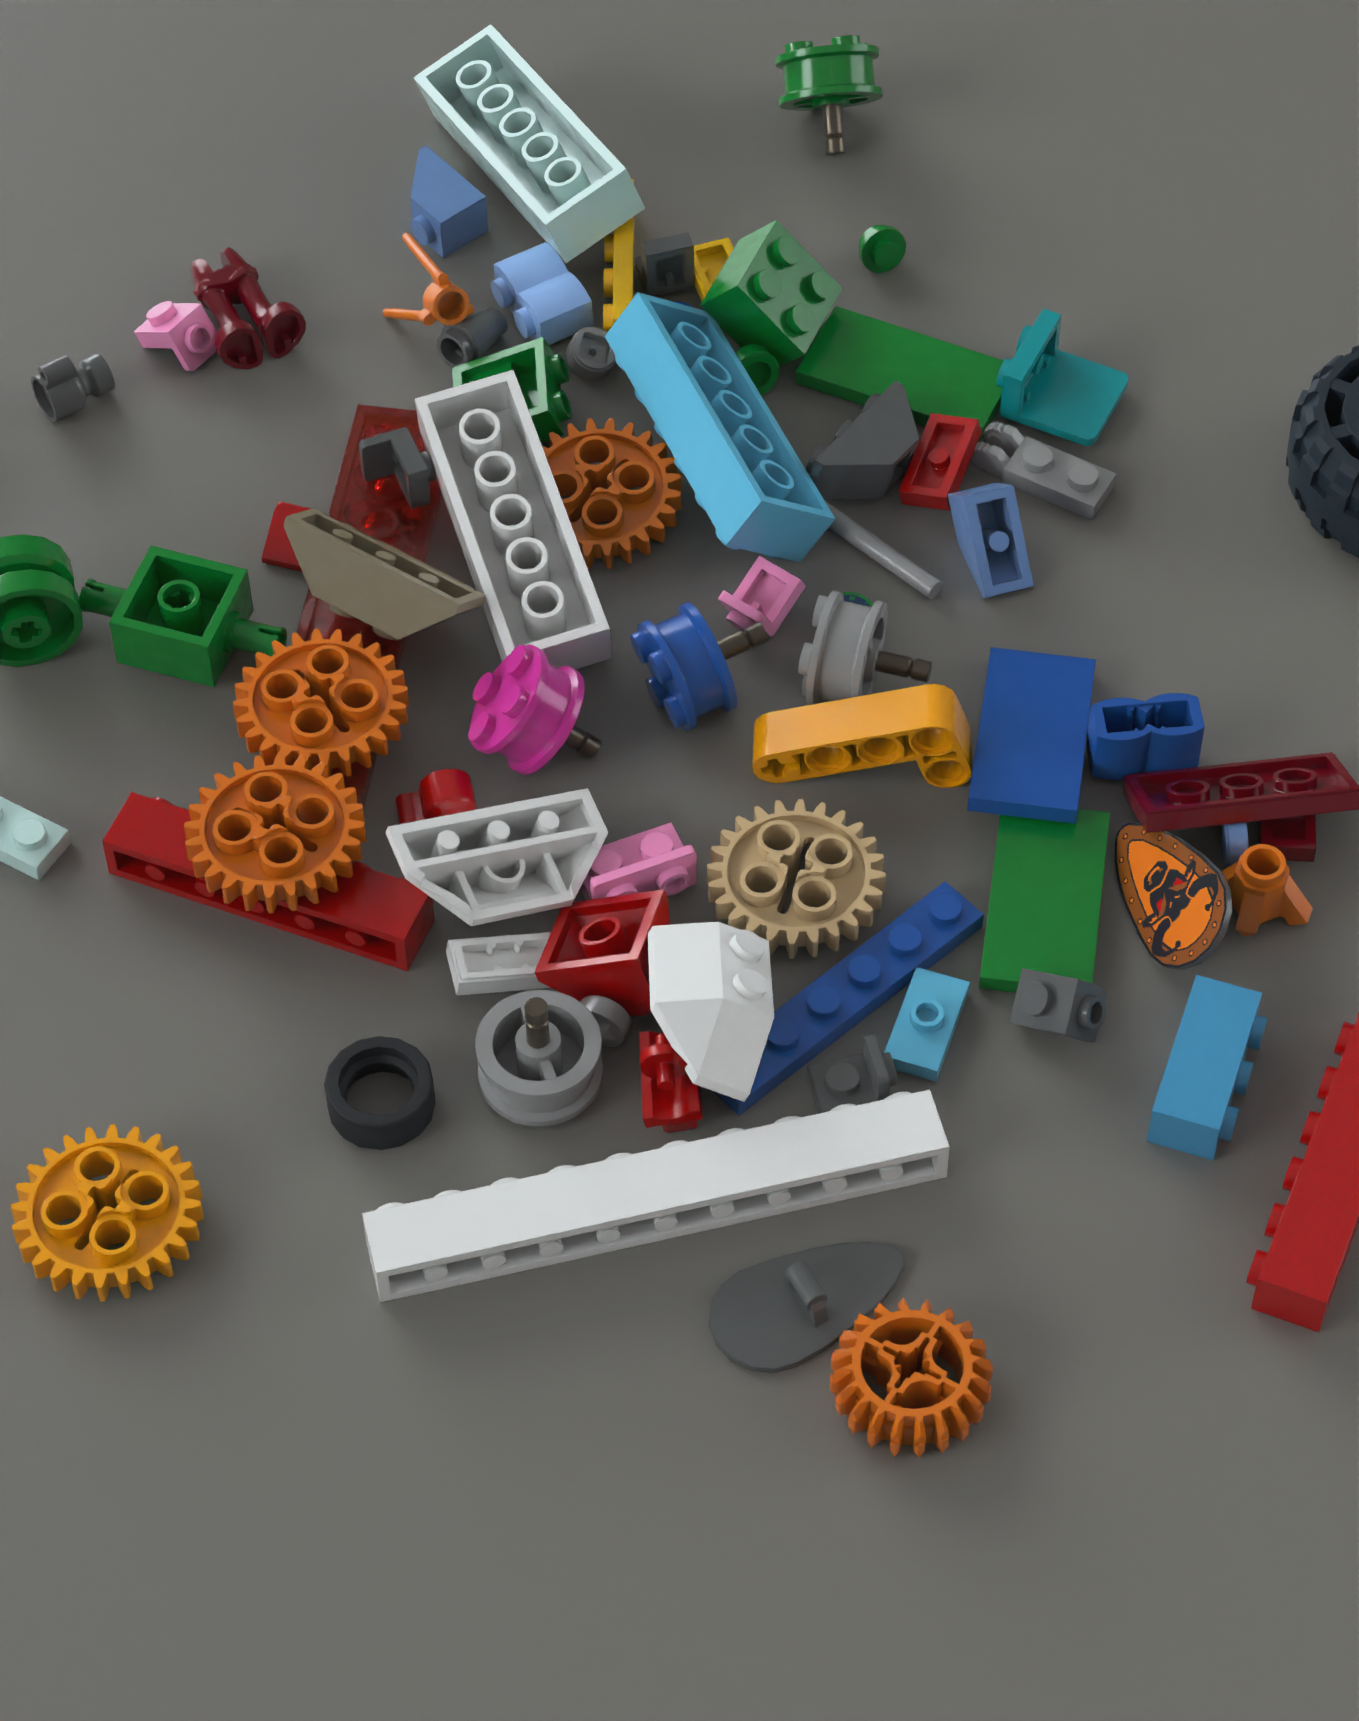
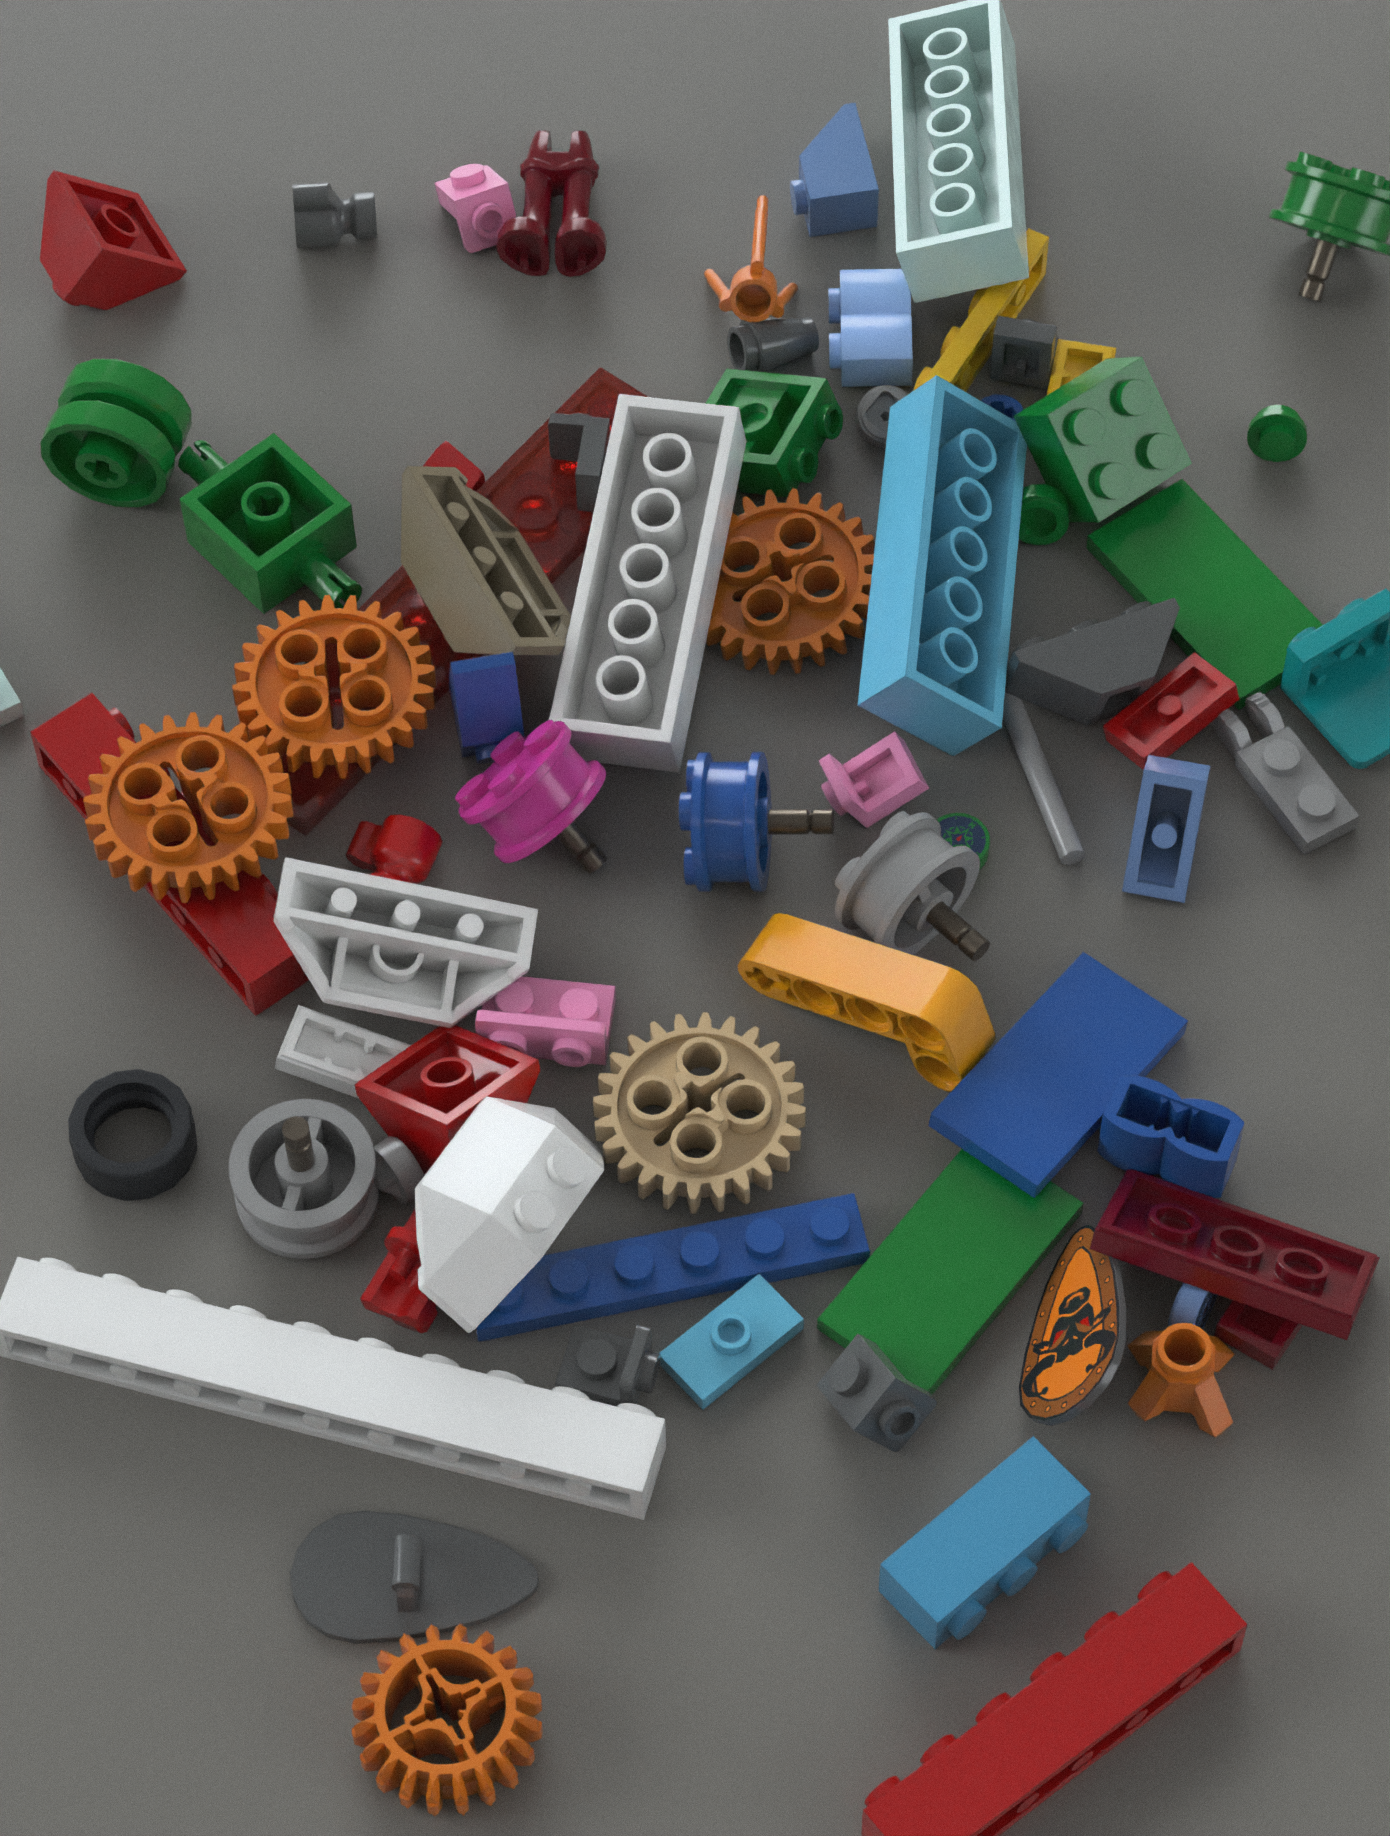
camera: 30 degrees right, 5 degrees up
none -> blue slope [449,652,525,764]

